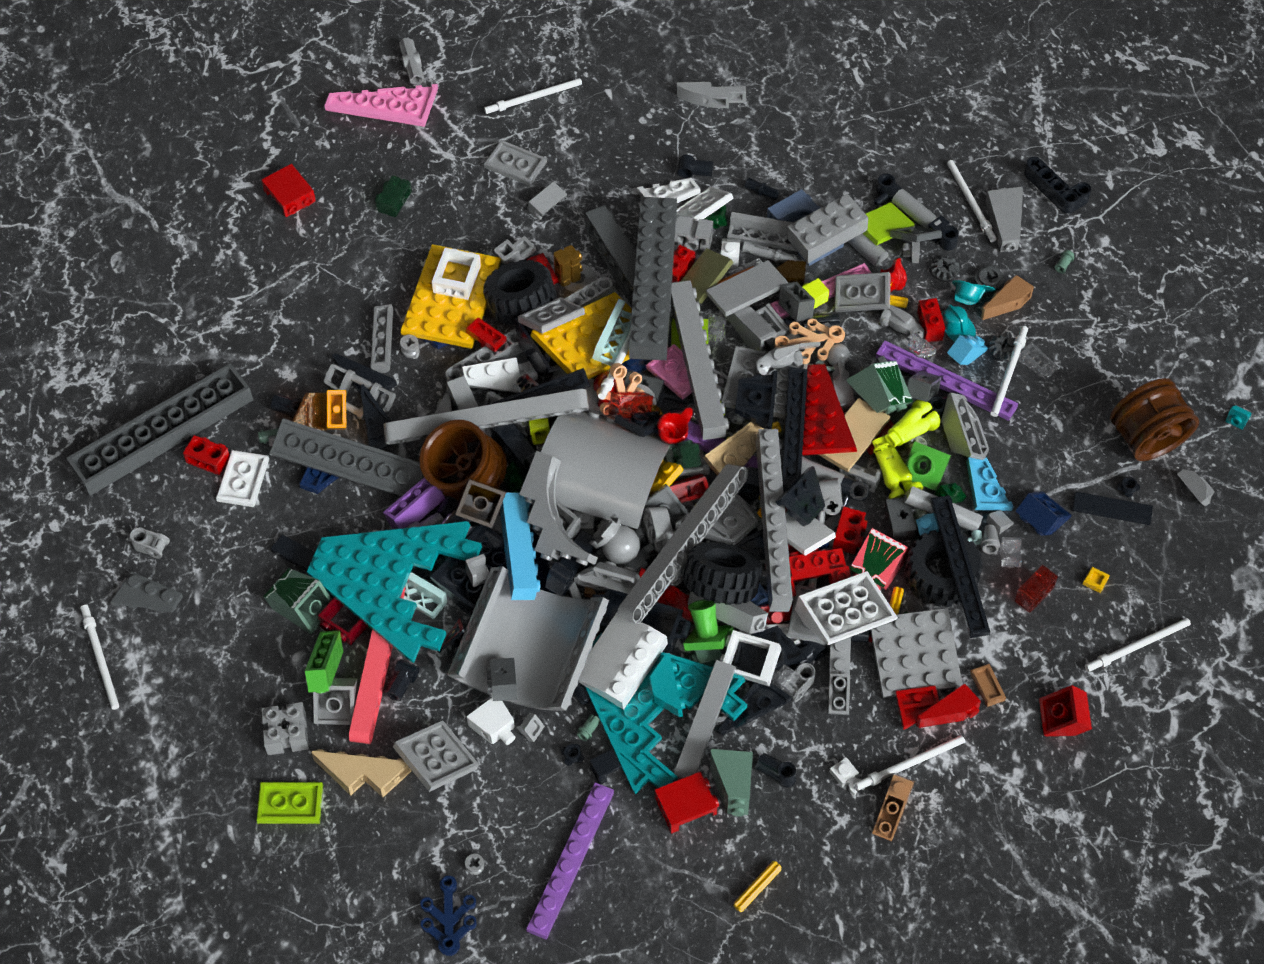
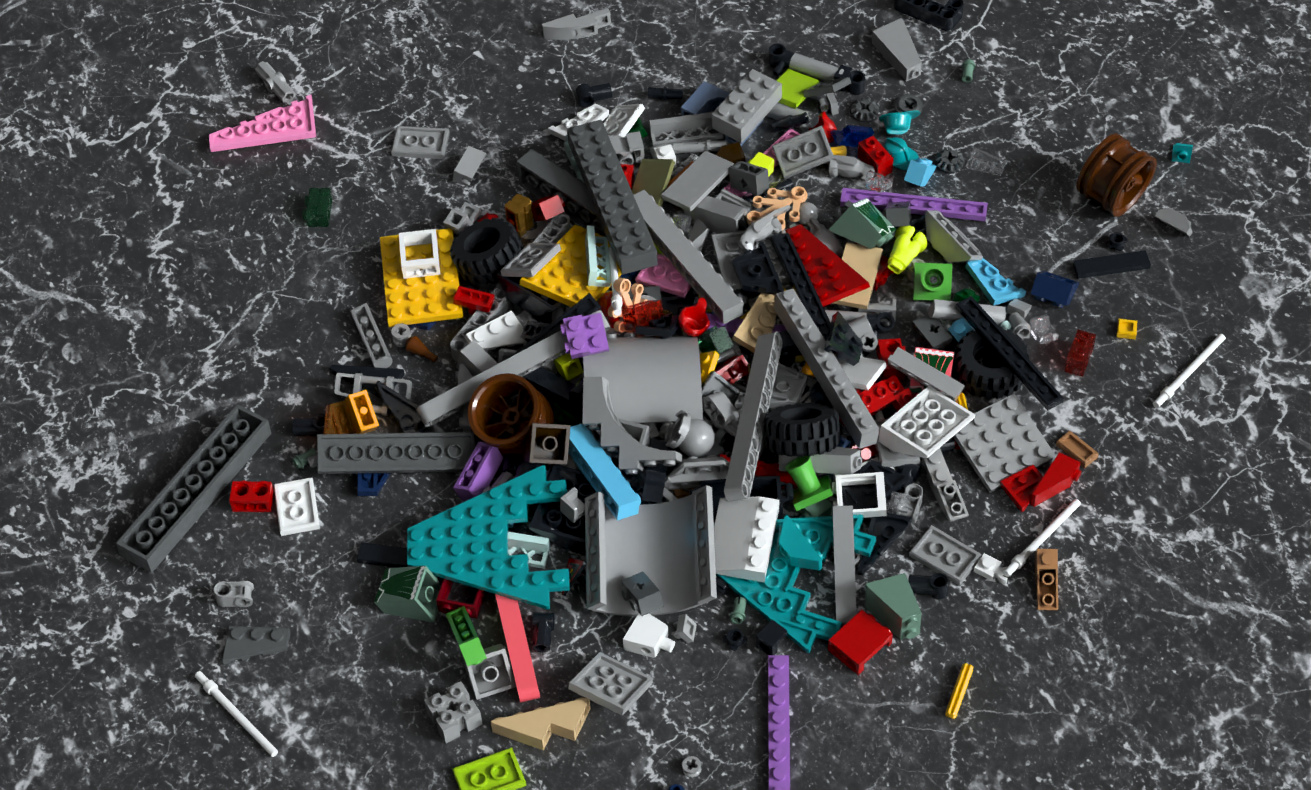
camera: 20 degrees left, 5 degrees down
red panel [261,163,316,217] -> none
white bar [484,78,582,114] -> none
neon yellow piece [872,436,923,499] -> none
white bar [947,160,997,242] -> none
medium nougat slope [981,275,1034,320] -> none
white bar [990,326,1028,417] -> none
red slope [1039,685,1092,737] -> none
none -> reddish brown cone [405,336,438,363]
none -> brick [531,195,565,221]
none -> medium lavender plate [560,313,609,359]
none -> light grey slope [689,219,709,251]
none -> black pin [772,112,809,132]
none -> clear blue bracket [831,125,875,147]
none -> light grey fence [887,347,965,402]
none -> light grey tile [909,525,982,586]

